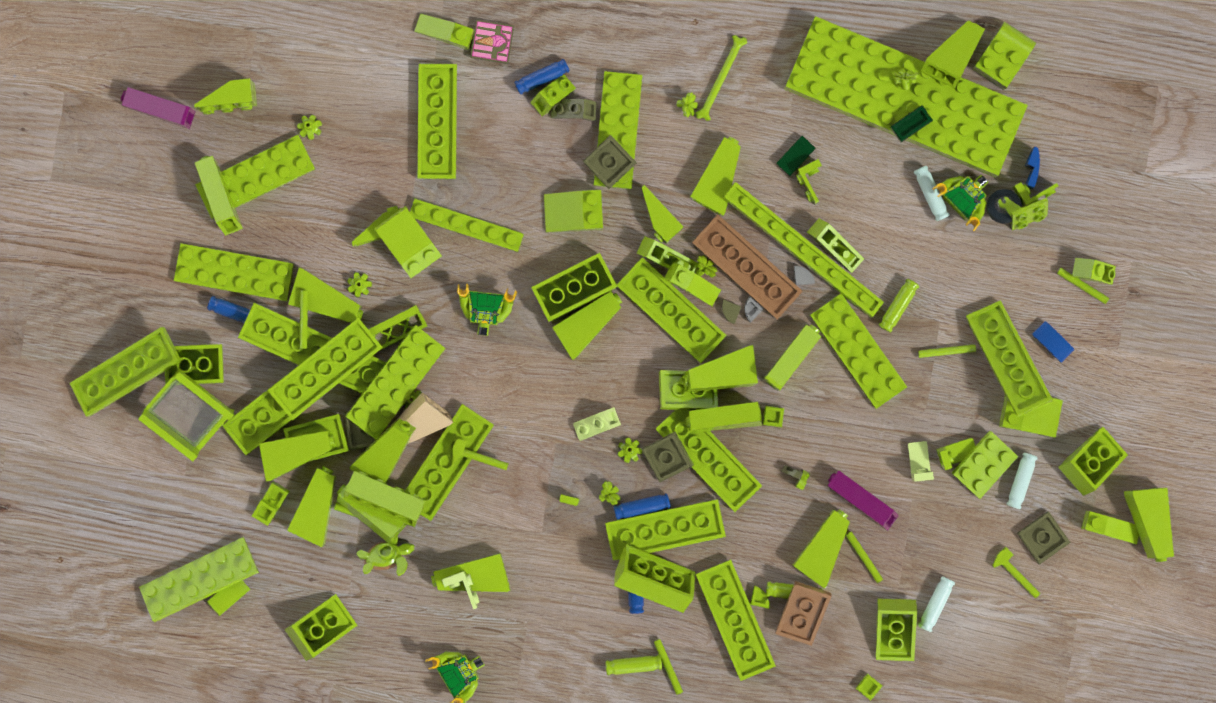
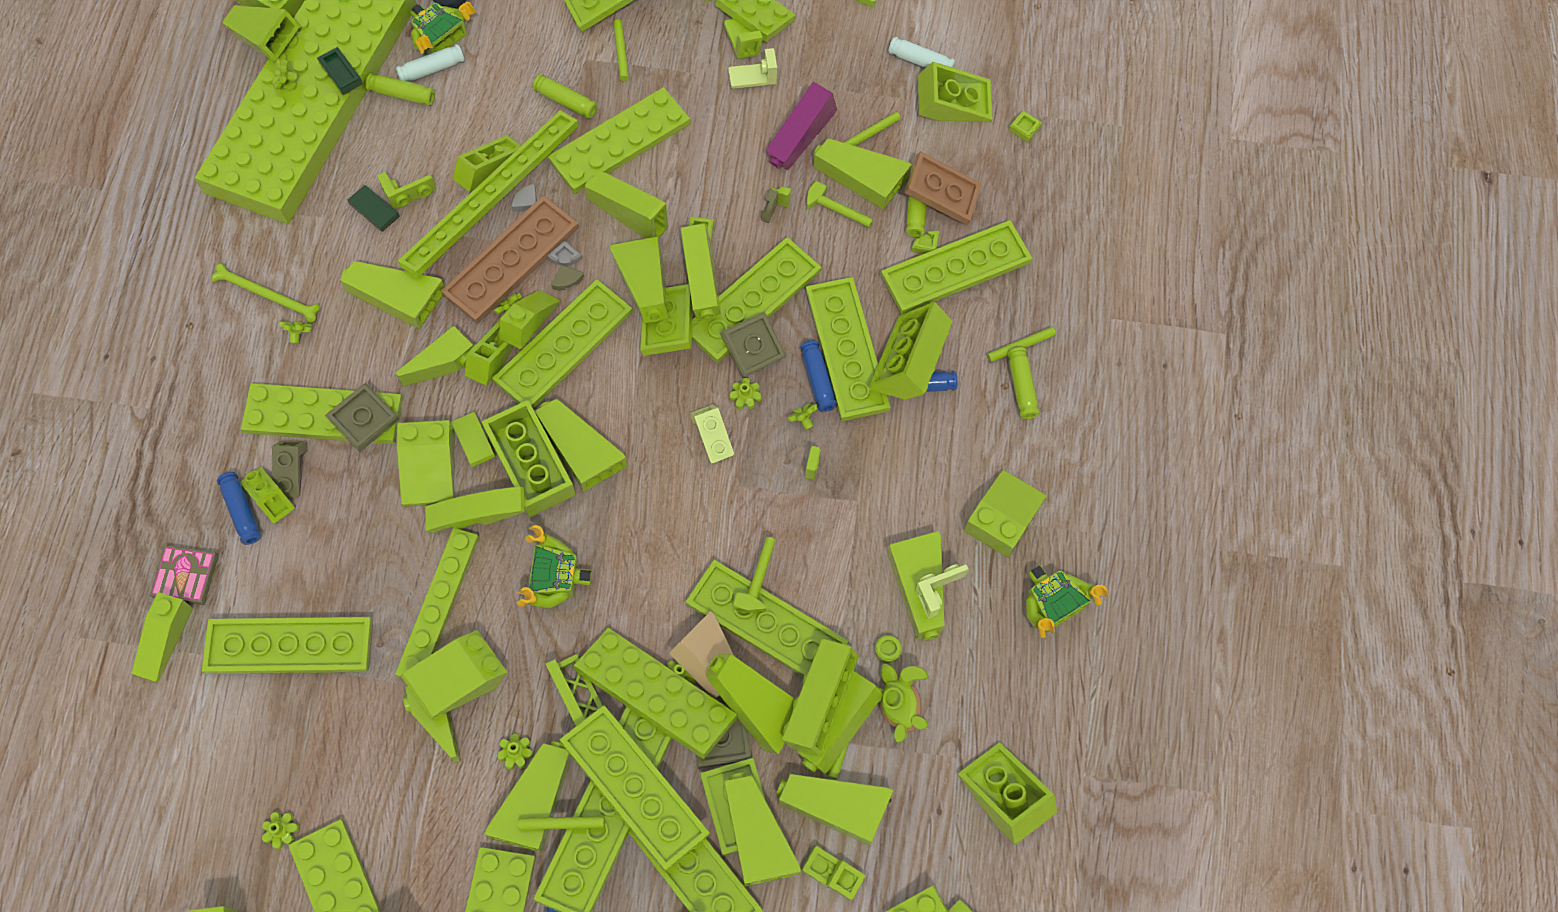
camera: 90 degrees left, 20 degrees down
none -> lime axle [365,73,435,106]
none -> lime slope [425,486,525,533]
none -> lime slope [451,412,495,467]
none -> lime piece [807,181,873,228]
none -> lime tile [875,635,902,663]
none -> lime slope [964,470,1047,558]

